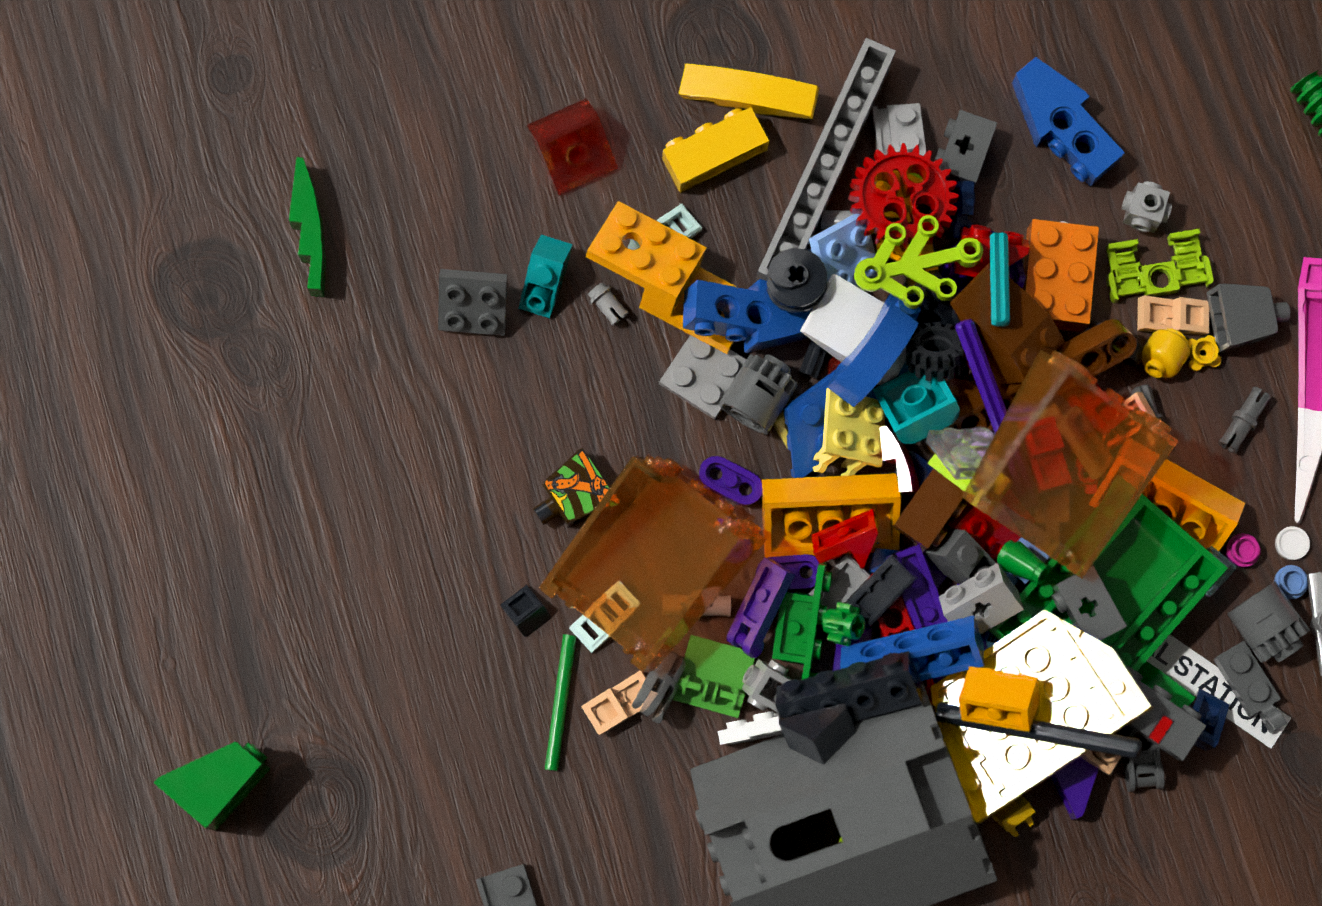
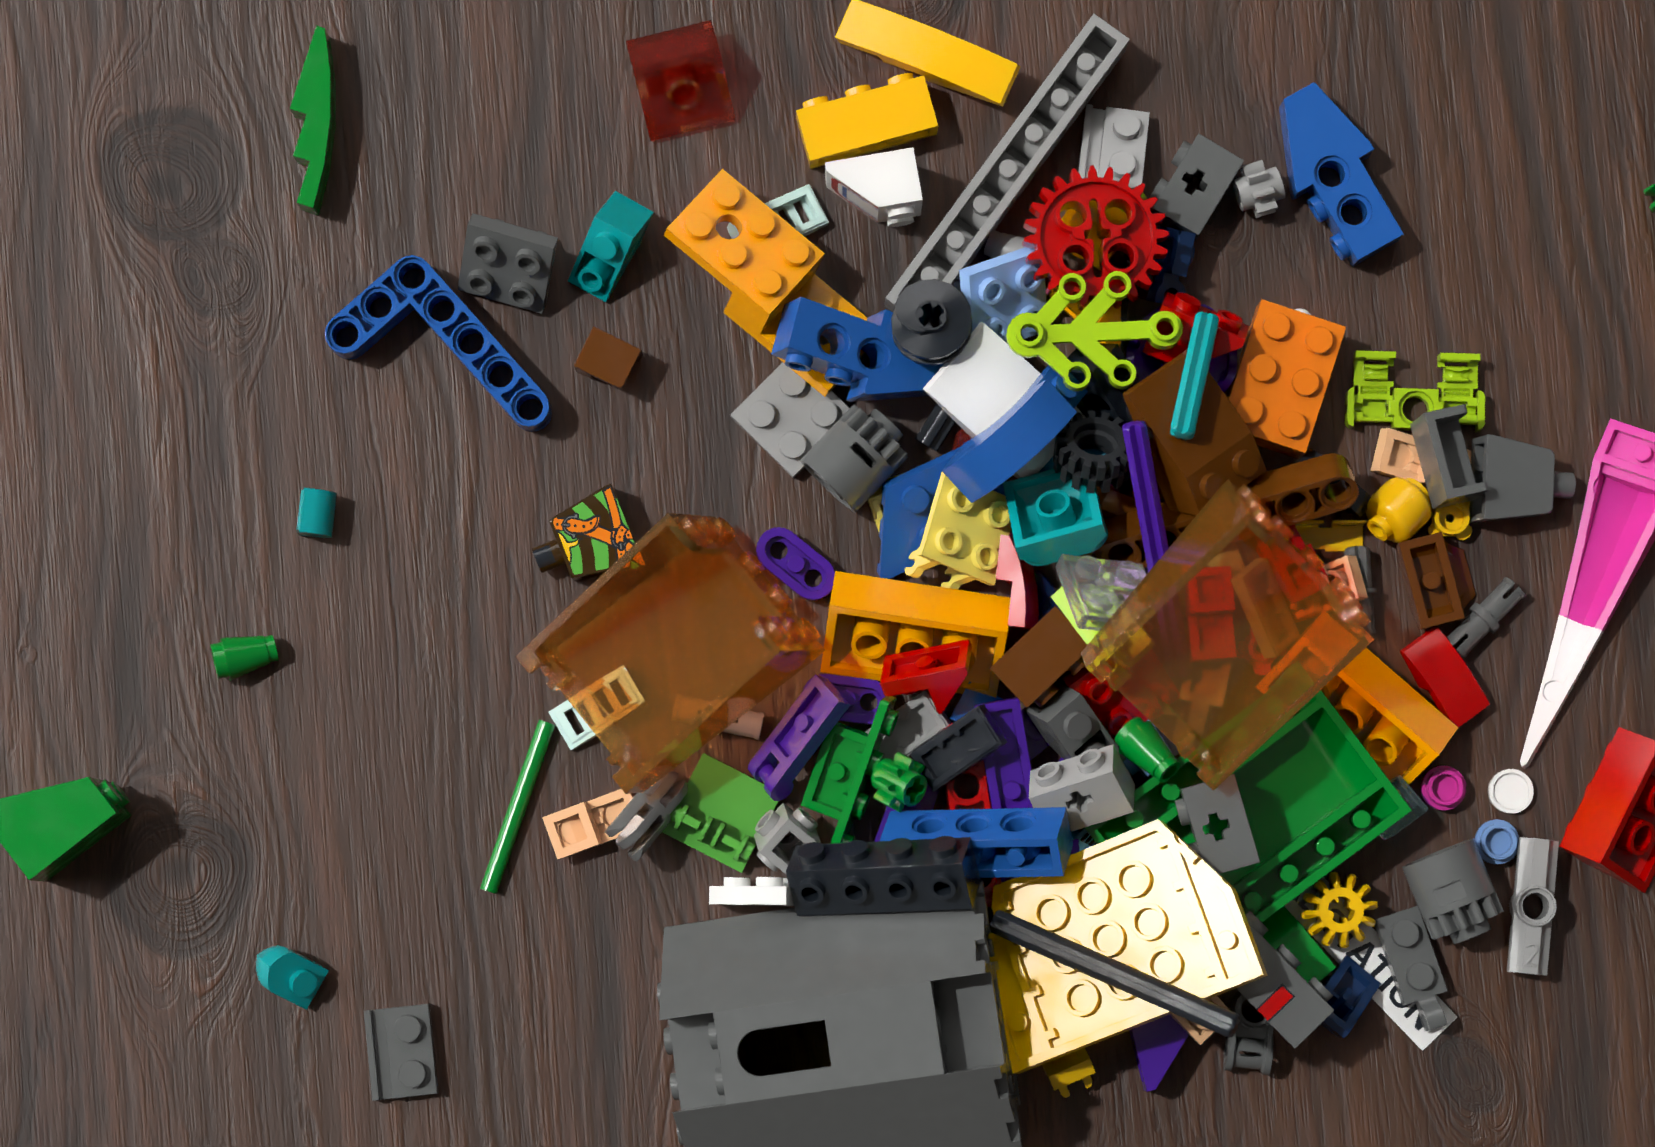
camera: 15 degrees right, 5 degrees up
black slope [500,585,551,637] -> none
light grey pin [588,282,629,326] -> none
black slope [779,703,856,765] -> none
light orange brick [958,666,1040,732] -> none
light grey brick [1121,181,1172,233] -> none
none -> green cone [210,635,279,681]
none -> teal plate [256,945,329,1010]
none -> teal brick [297,488,337,538]
none -> blue beam [325,255,552,432]
none -> reddish brown panel [574,326,643,389]
none -> white slope [825,147,923,227]
none -> light grey gear [1233,160,1285,218]
none -> yellow piece [1295,520,1367,552]
none -> yellow gear [1300,872,1378,948]
none -> reddish brown slope [1396,532,1476,630]
none -> red slope [1400,626,1490,728]
none -> dark grey panel [1410,404,1489,509]

